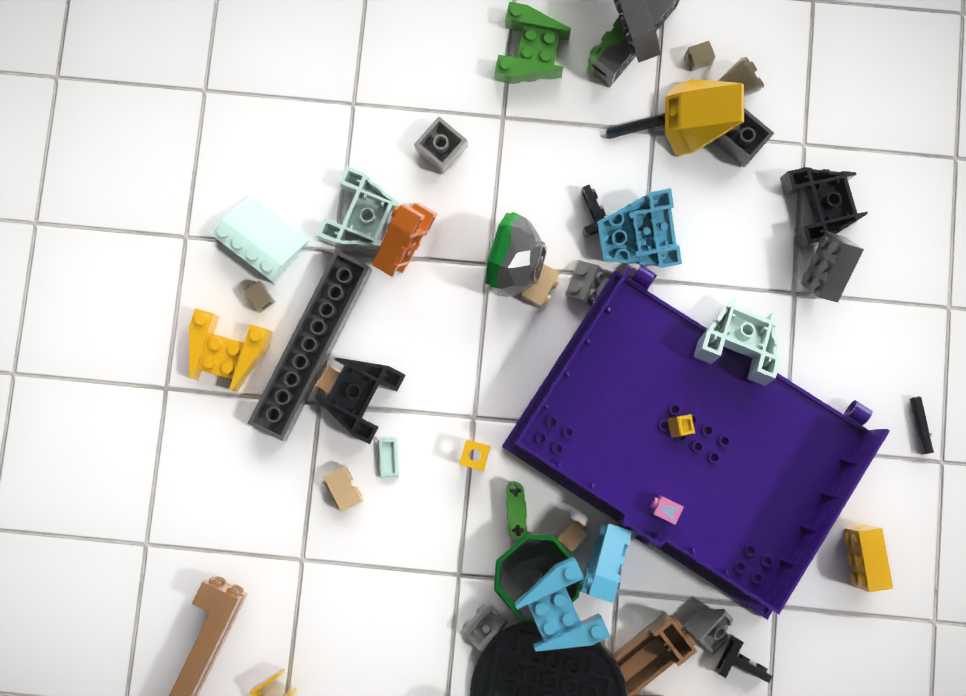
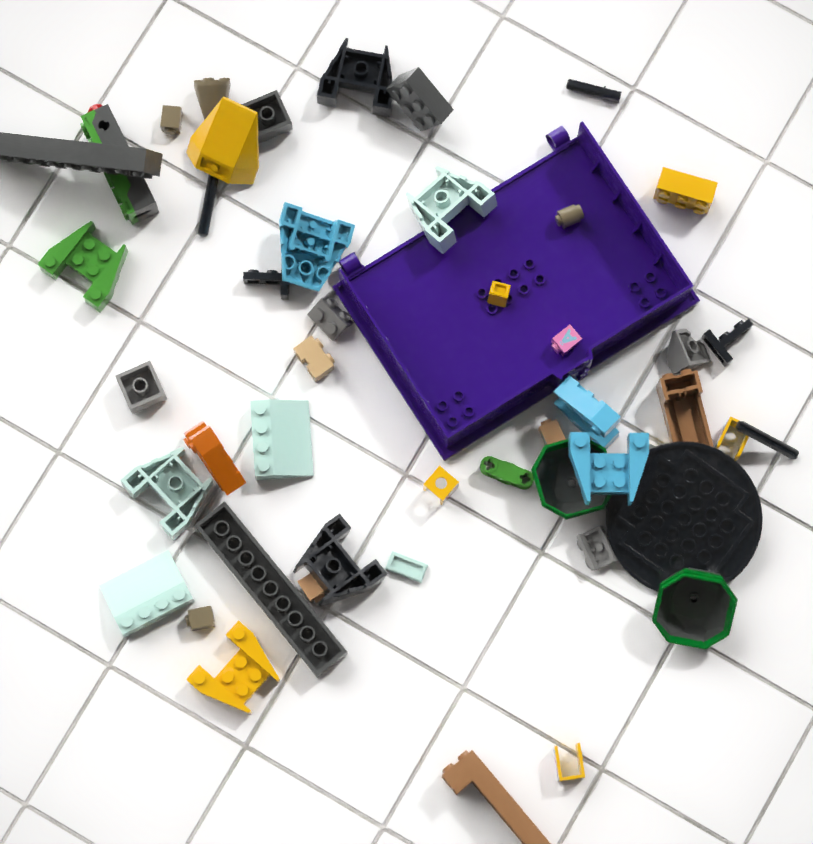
camera: 70 degrees left, 5 degrees down
tan brick [323,466,365,512] -> none
dark grey rock [485,212,547,297] -> none
none -> light aqua slope [250,399,314,480]
none -> dark tan brick [555,204,584,229]

